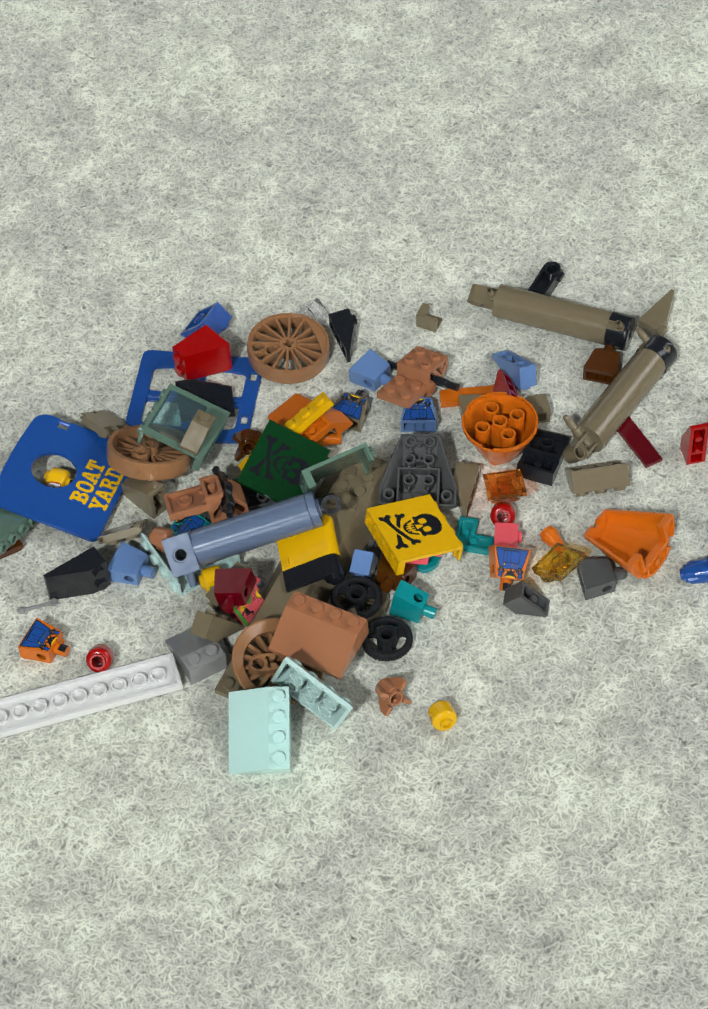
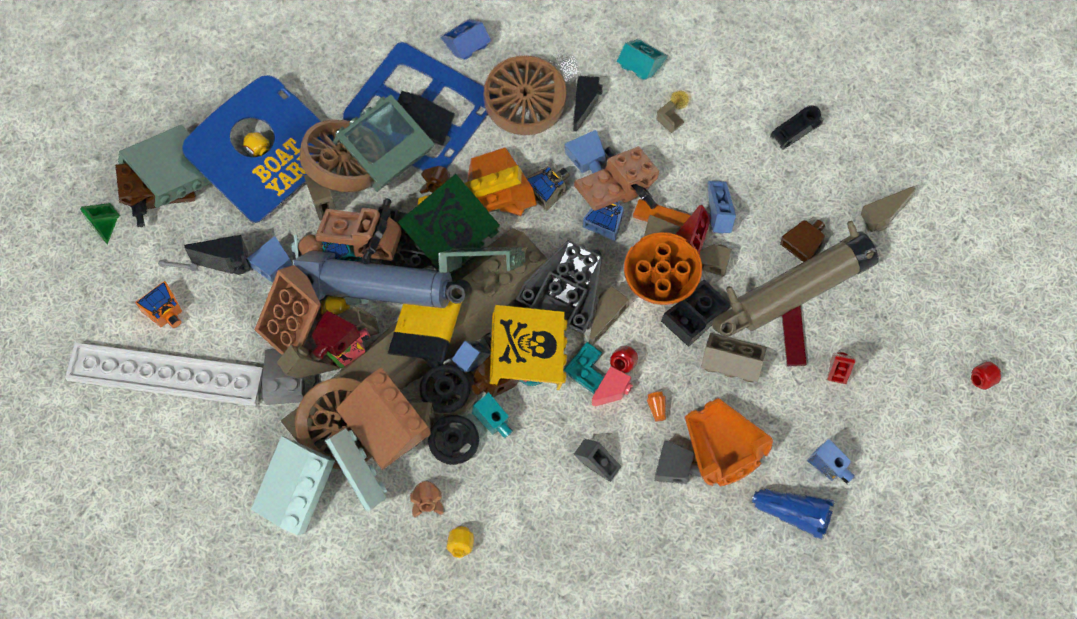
camera: 25 degrees right, 15 degrees up
dark tan plate [80,410,129,438] -> none
red head [86,644,114,672] -> none
dark tan plate [97,520,147,546] -> none
red slope [172,325,232,380] -> none
dark tan slope [179,409,216,455] -> none
dark tan piece [467,284,635,351] -> none
clear orange slope [483,469,527,504] -> none
torso [489,545,531,591] -> none
clear yellow slope [532,543,586,582] -> none
none -> nougat slope [254,265,321,355]
none -> teal slope [616,38,668,80]
none -> clear yellow tile [670,91,689,109]

